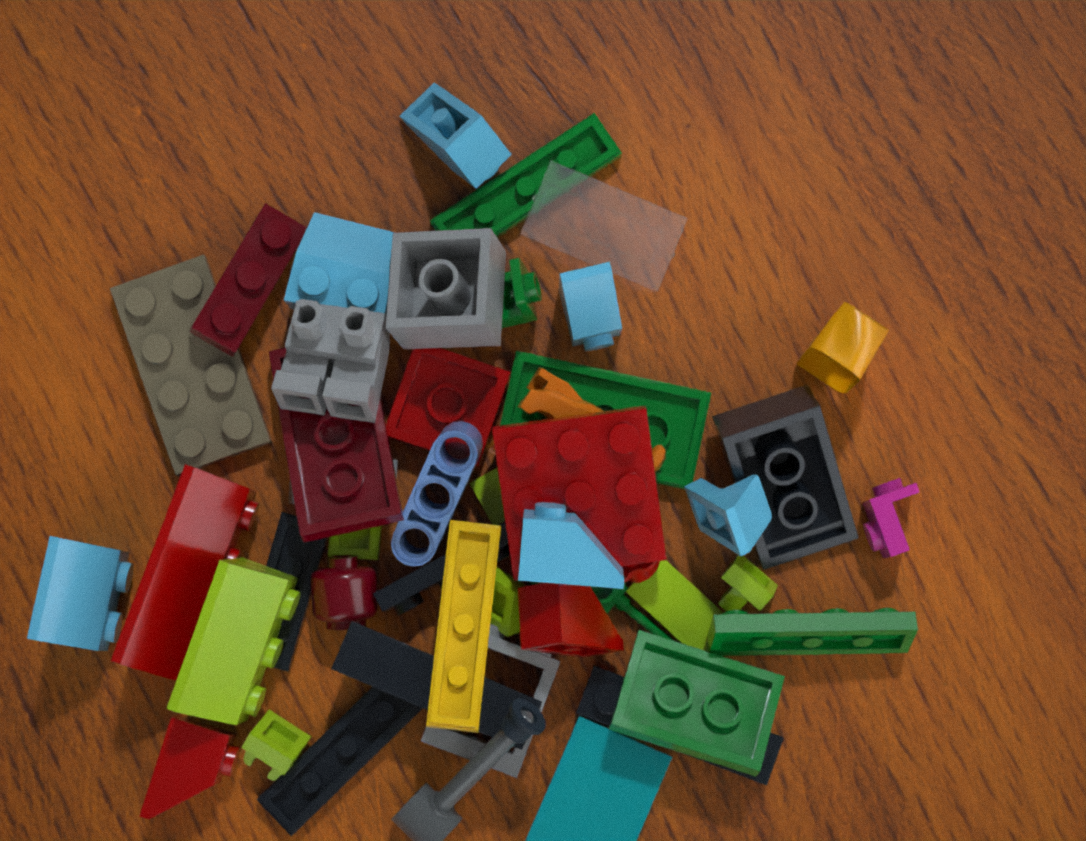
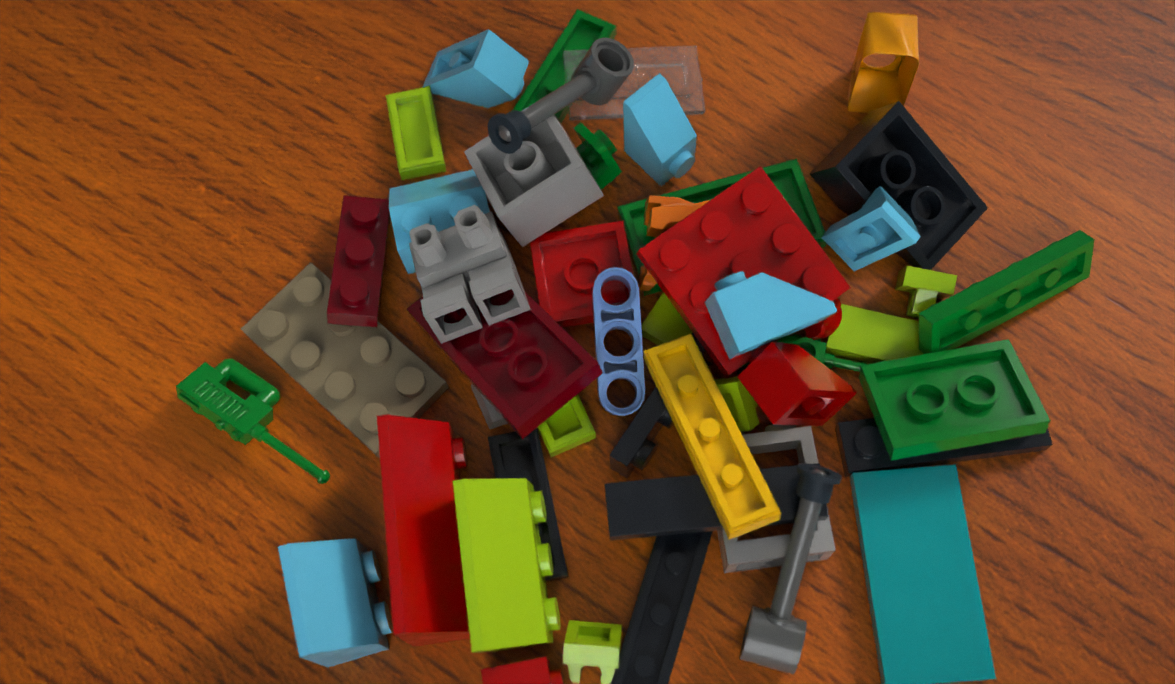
camera: 20 degrees left, 15 degrees down
dark red head [311,555,378,630] -> none
dark pink bracket [862,478,920,559] -> none
none -> green piece [176,358,330,484]
none -> lime tile [386,86,446,180]
none -> dark grey piece [487,38,634,154]

